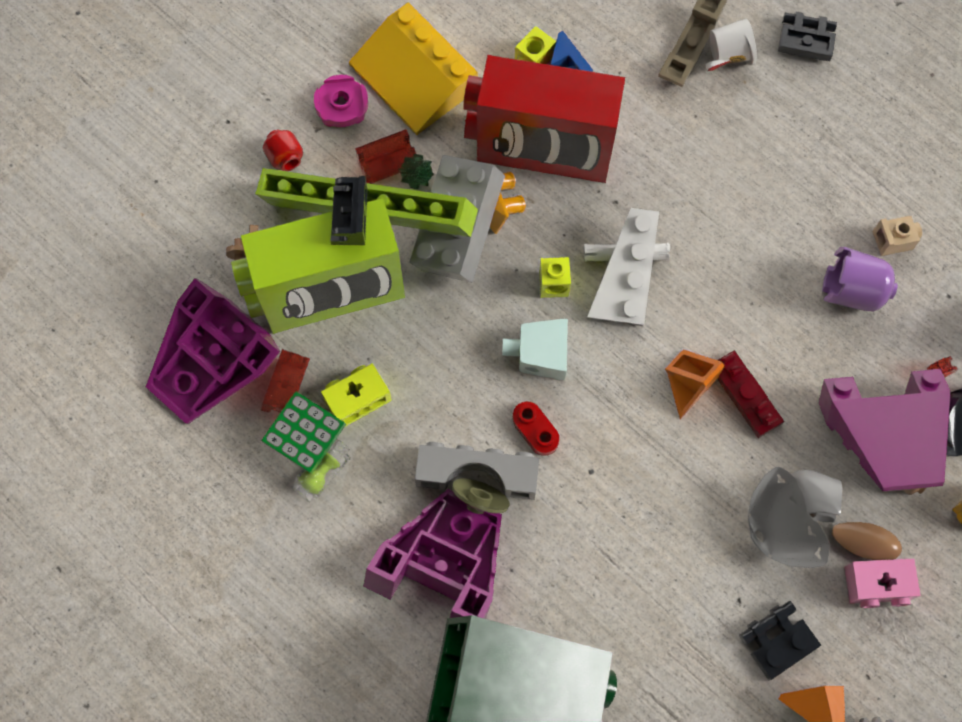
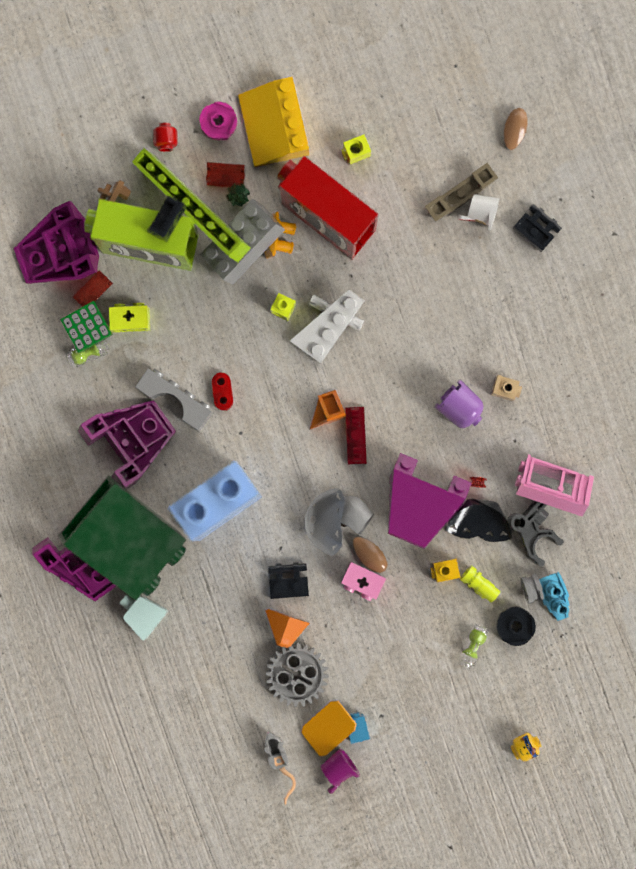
camera: 30 degrees right, 15 degrees up
olive dish [452,478,510,514] -> none
light aqua torso [502,319,568,380] -> none
blue slope [551,31,593,72] -> none
none -> light blue brick [168,461,262,541]

